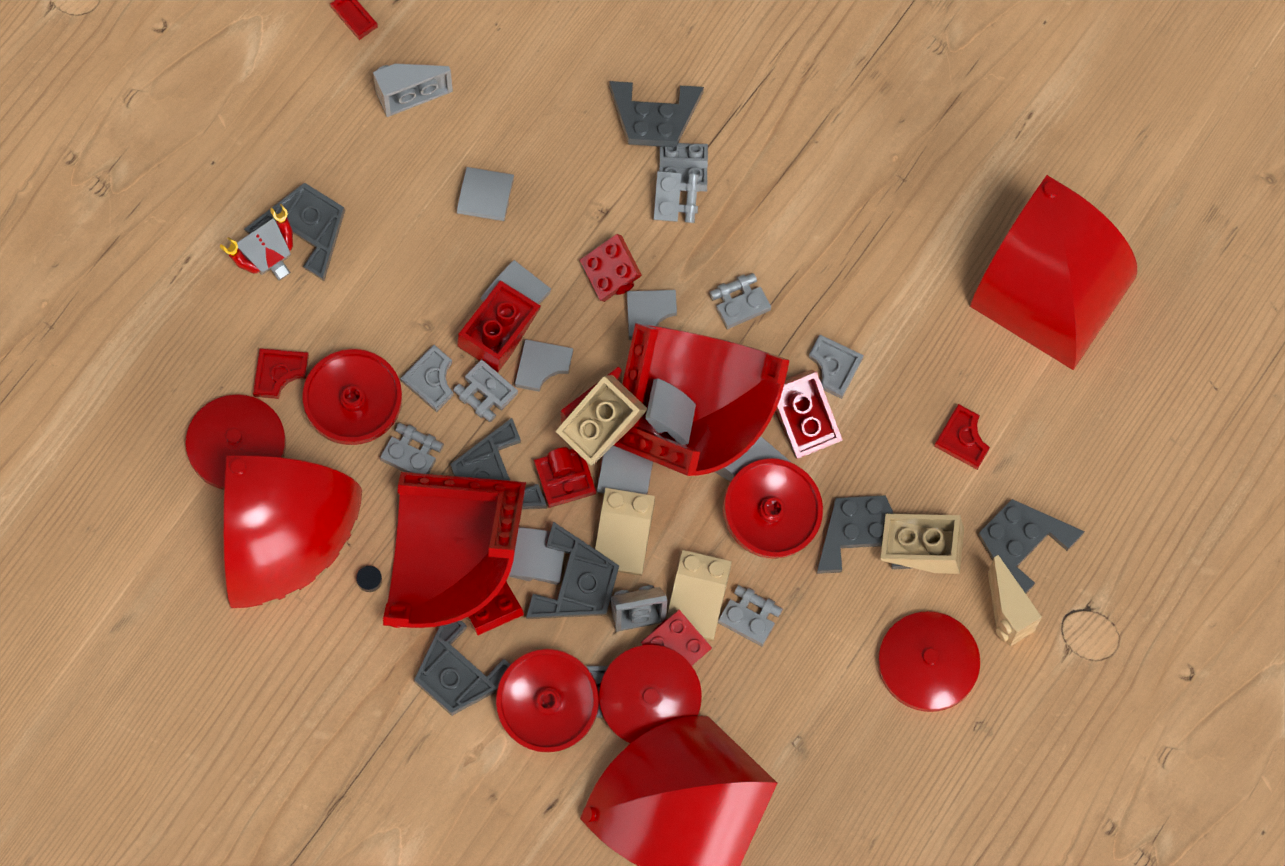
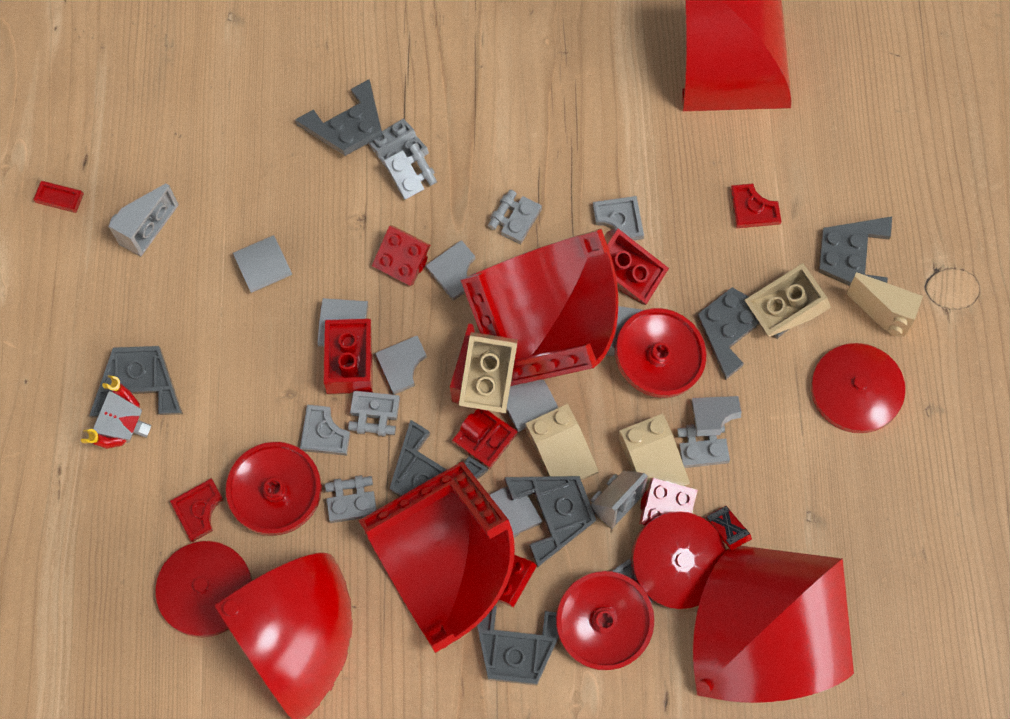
camera: 30 degrees left, 0 degrees up
black tile [356,566,382,592] -> none
light grey slope [646,378,696,445] -> none
none -> light grey tile [692,396,741,436]
none -> tile [706,506,752,551]

